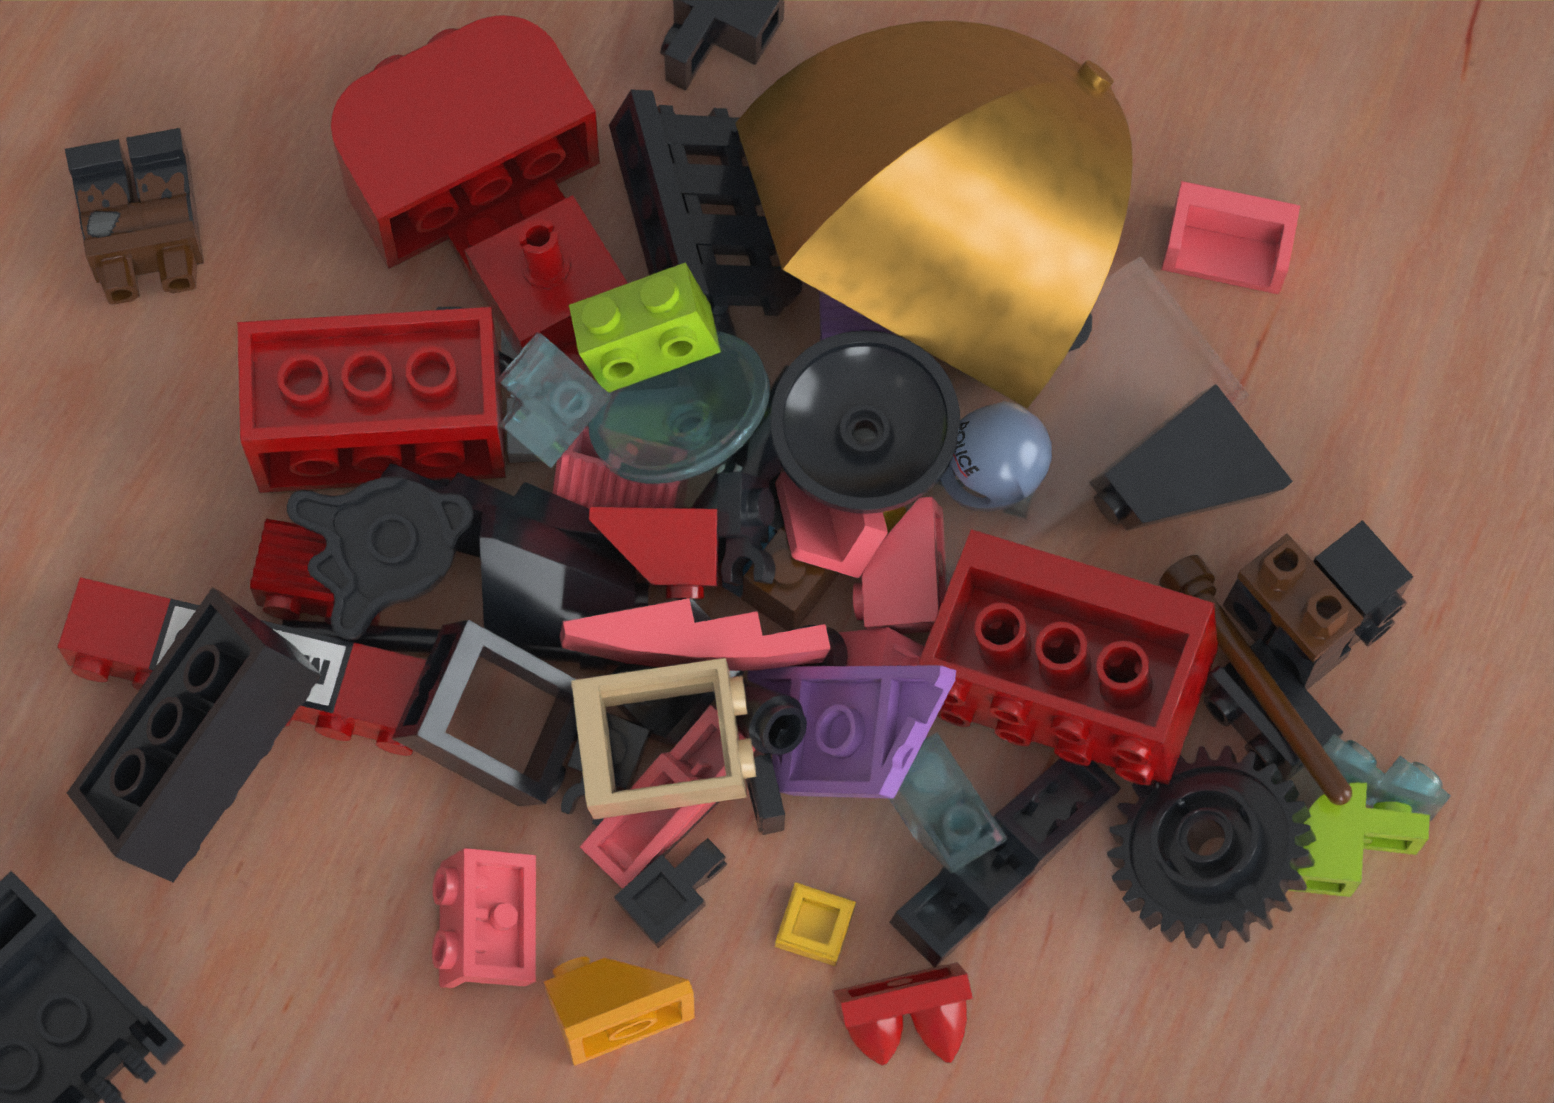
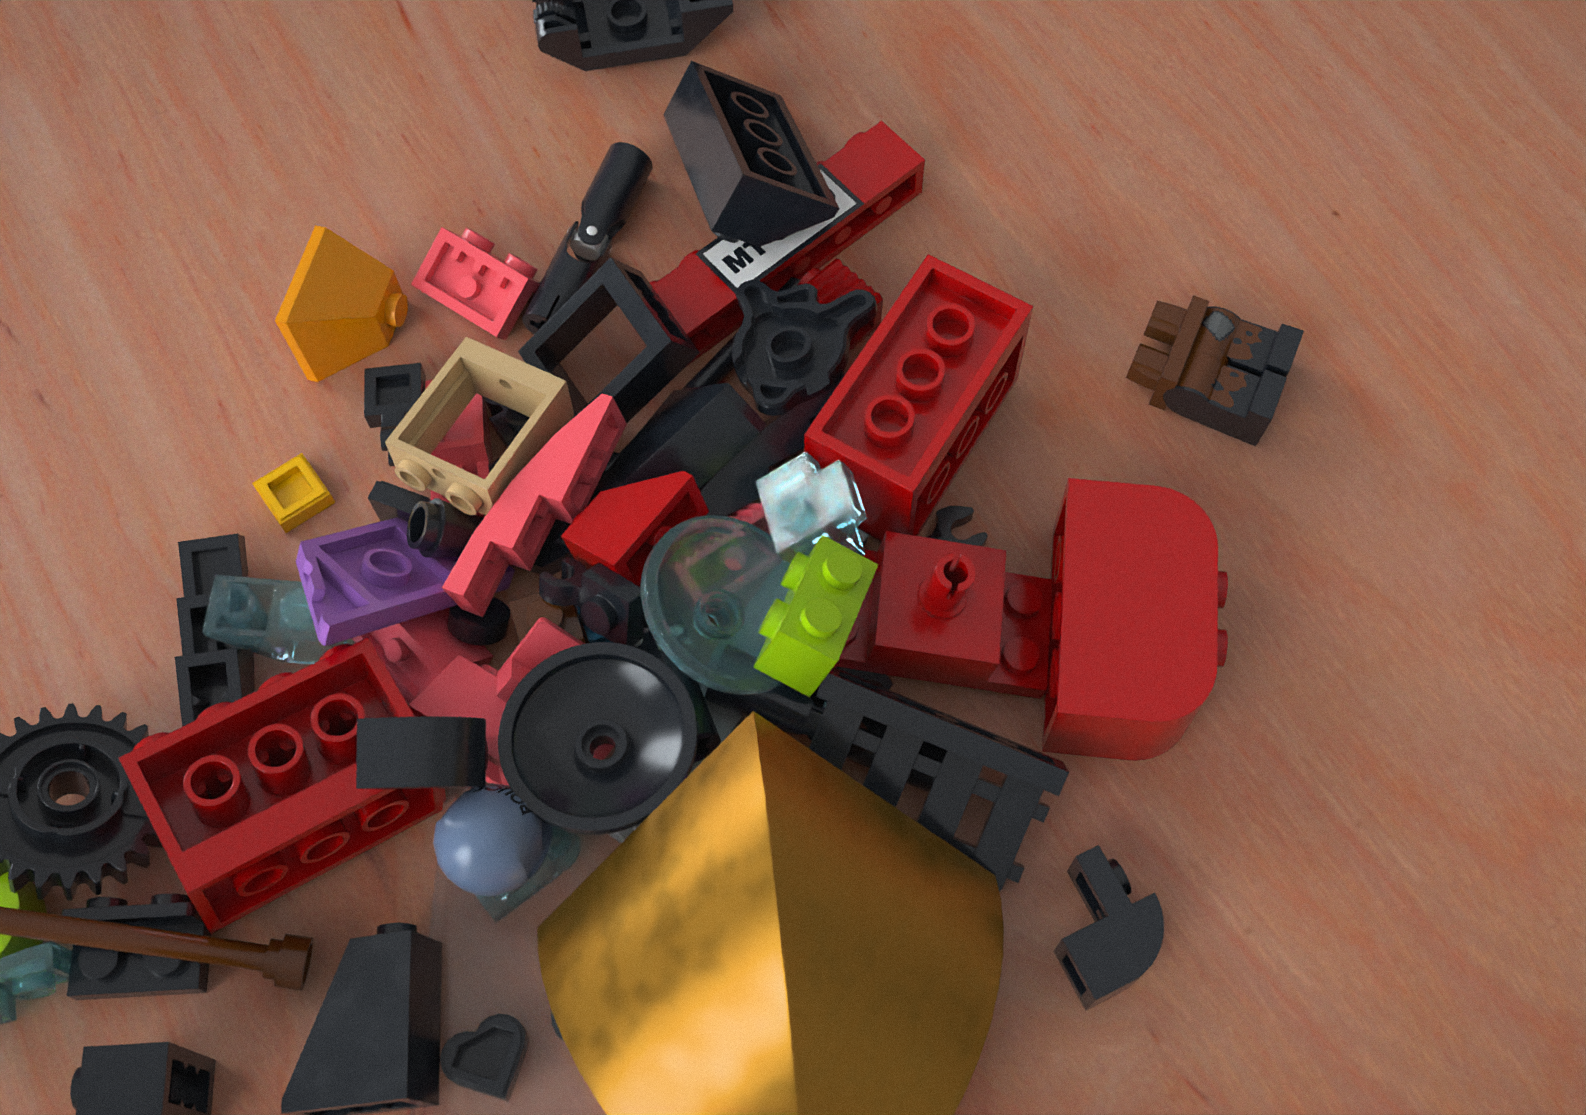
camera: 130 degrees right, 5 degrees down
red tile [833,962,973,1065] -> none
reddish brown hips [1223,533,1364,690] -> none
none -> black brick [356,717,488,790]
none -> black tile [440,1014,529,1102]
none -> black piece [522,142,653,334]

